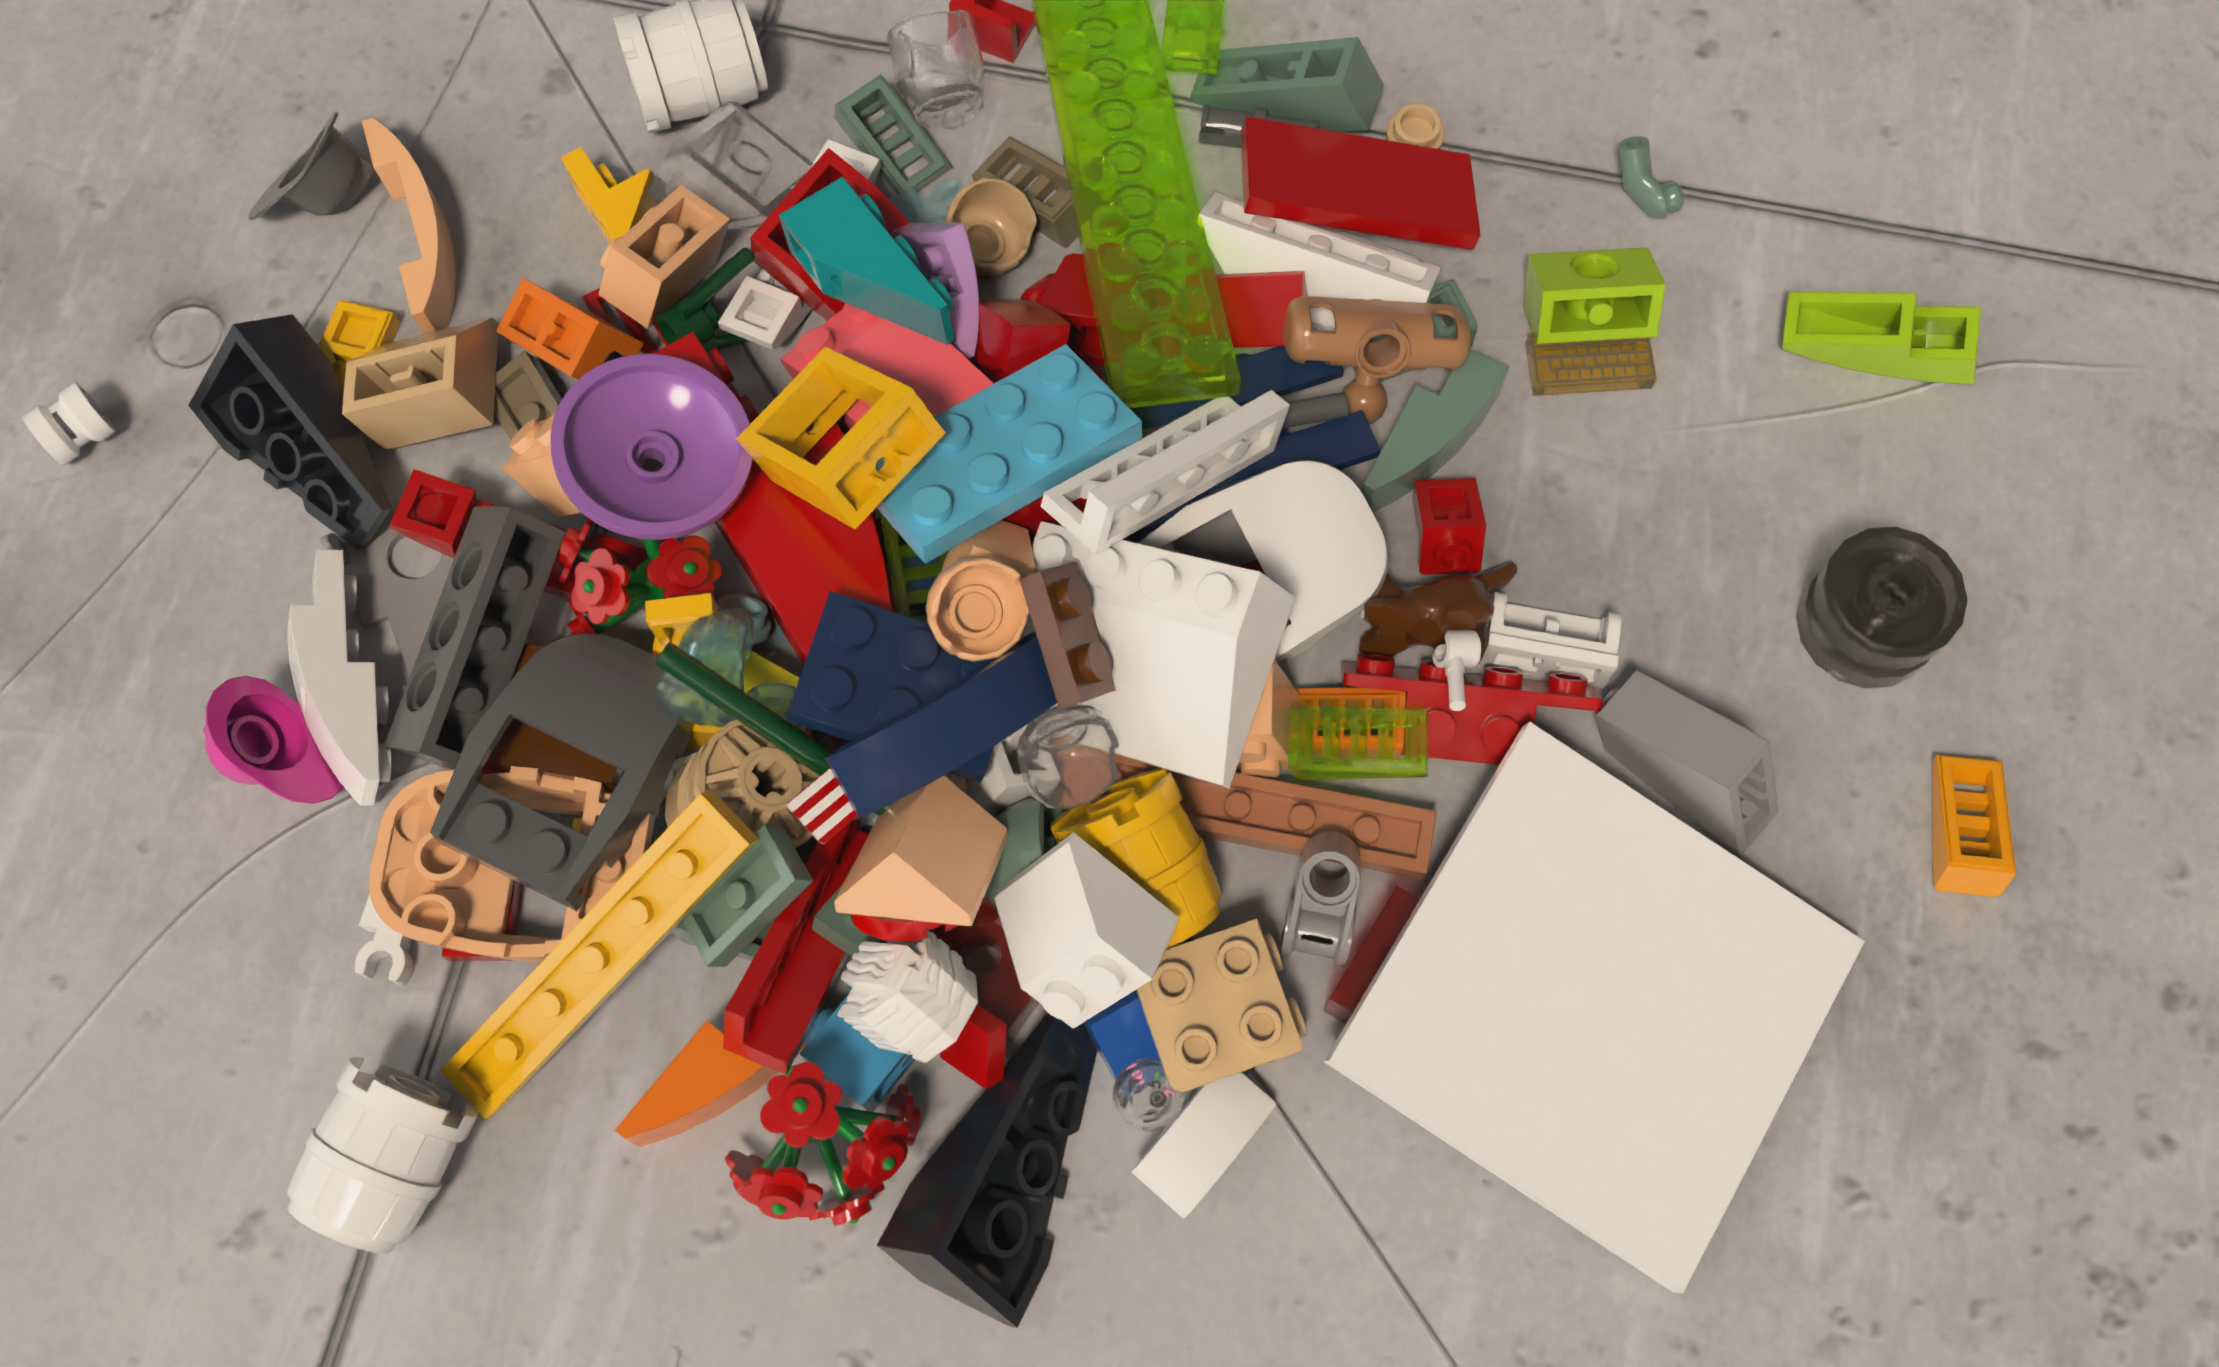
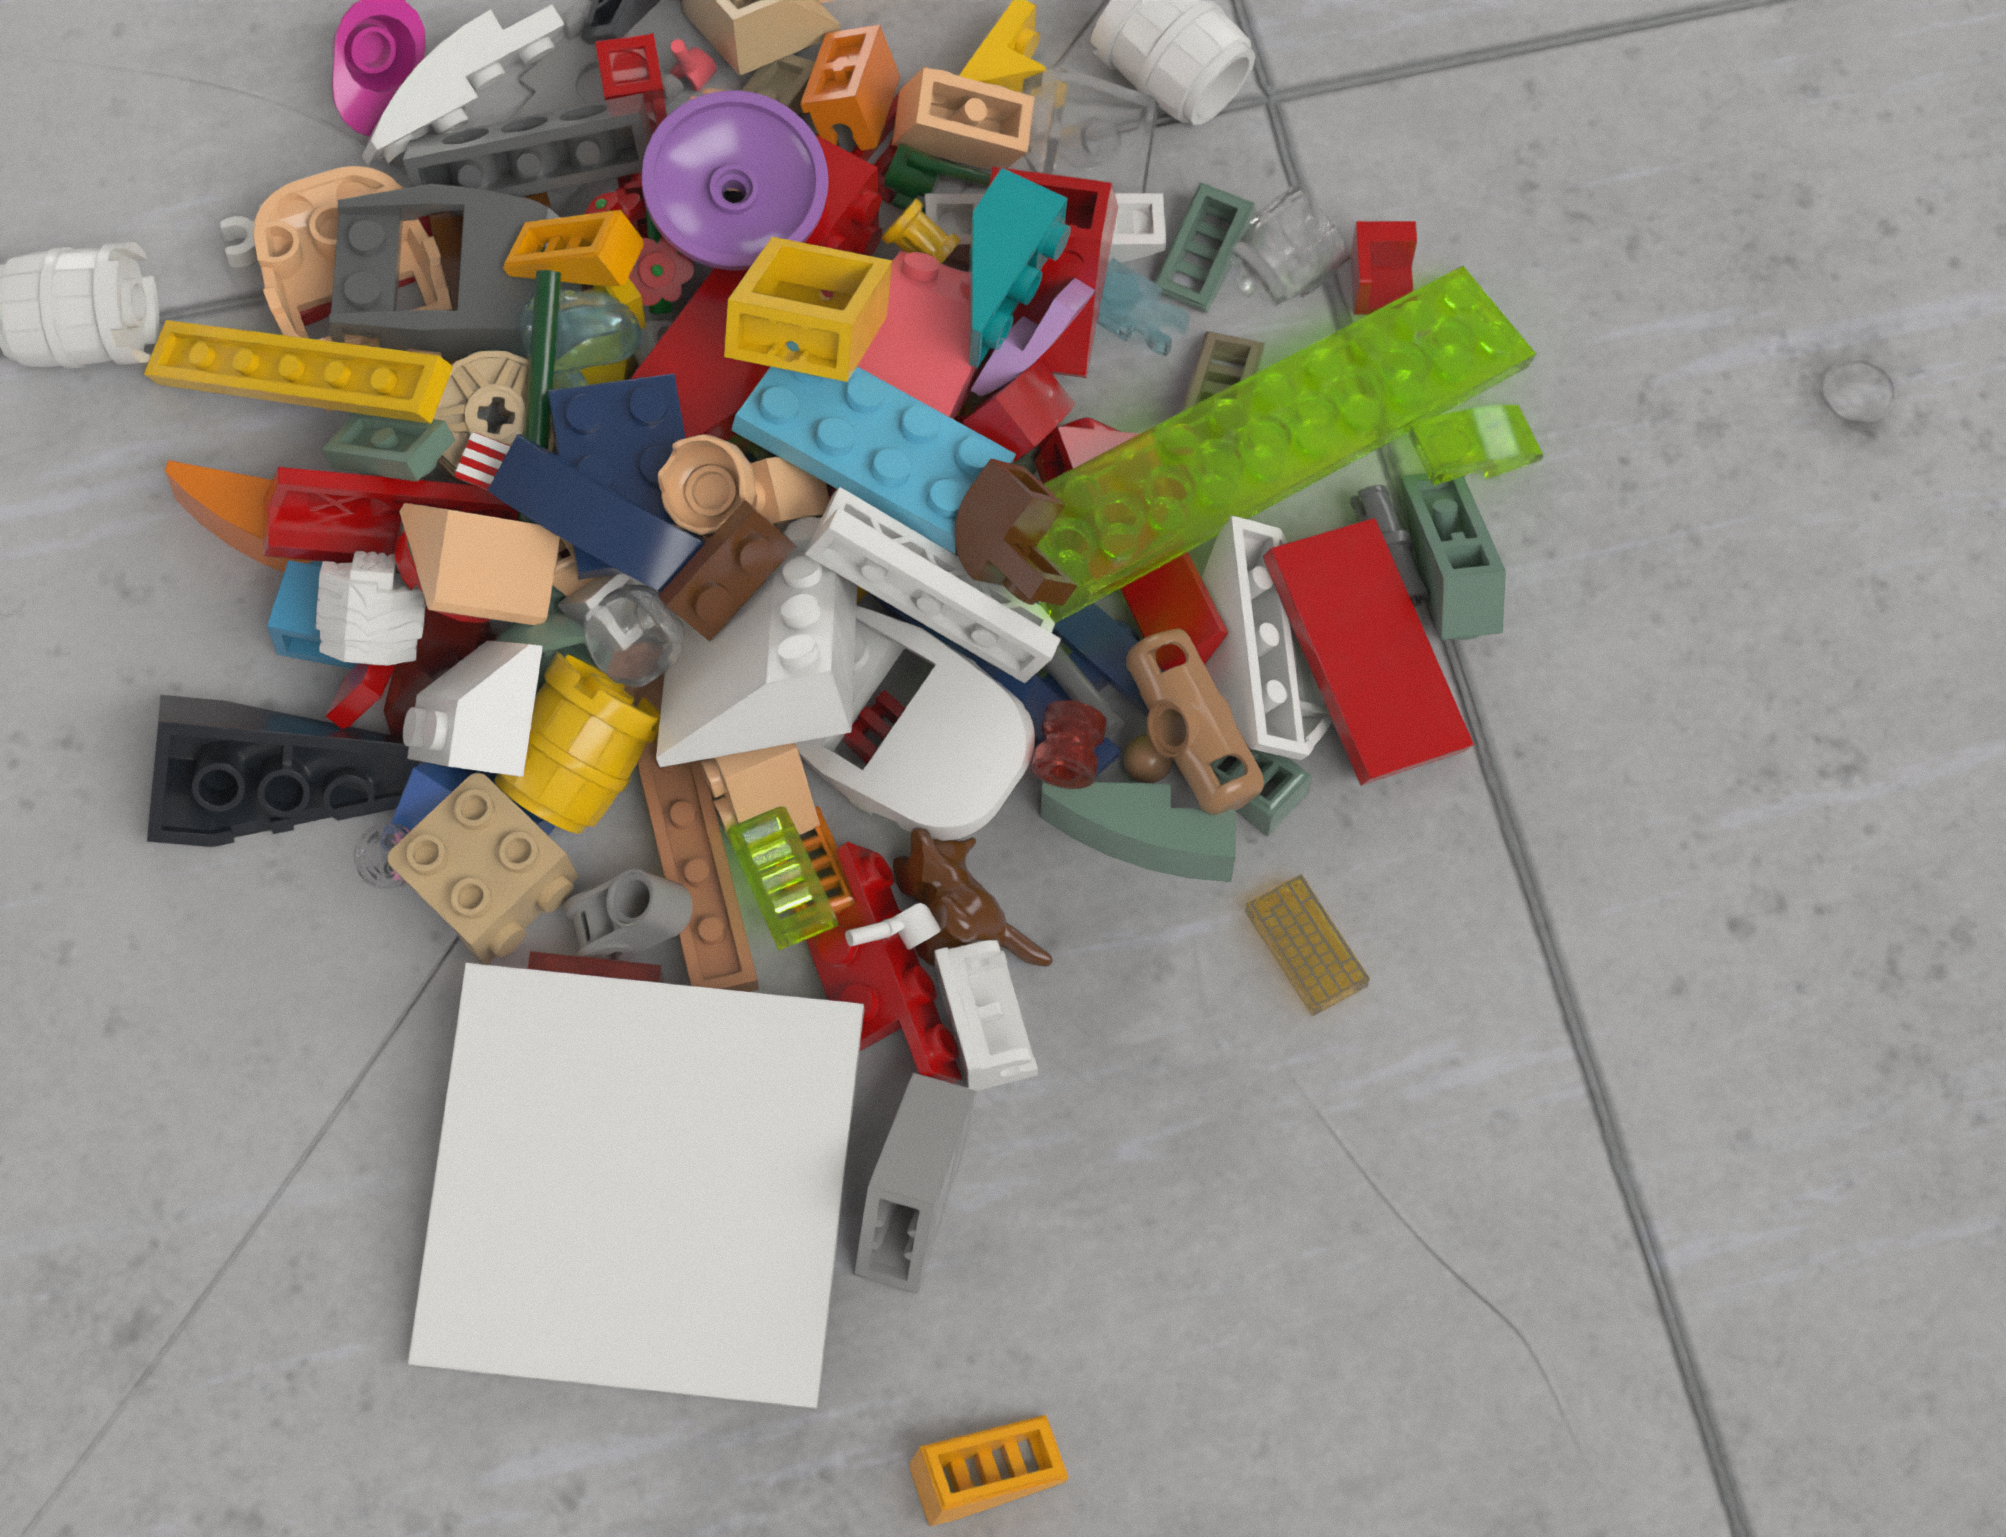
camera: 60 degrees right, 5 degrees down
red plant [725,1062,920,1226] -> none
tan hair [944,177,1037,276] -> none
white slope [1131,1072,1277,1218] -> none
tan plate [1386,103,1445,149] -> none
red bracket [1413,478,1486,575] -> none
lime brick [1523,247,1666,344] -> none
sand green arm [1619,136,1684,219] -> none
lime slope [1782,292,1981,385] -> none
clear smoke wheel [1796,527,1968,689] -> none
none -> light orange slope [503,210,643,286]
none -> coral hand [670,39,717,92]
none -> yellow bush [881,198,962,264]
none -> reddish brown brick [955,458,1078,606]
none -> clear red wheel [1032,701,1107,789]

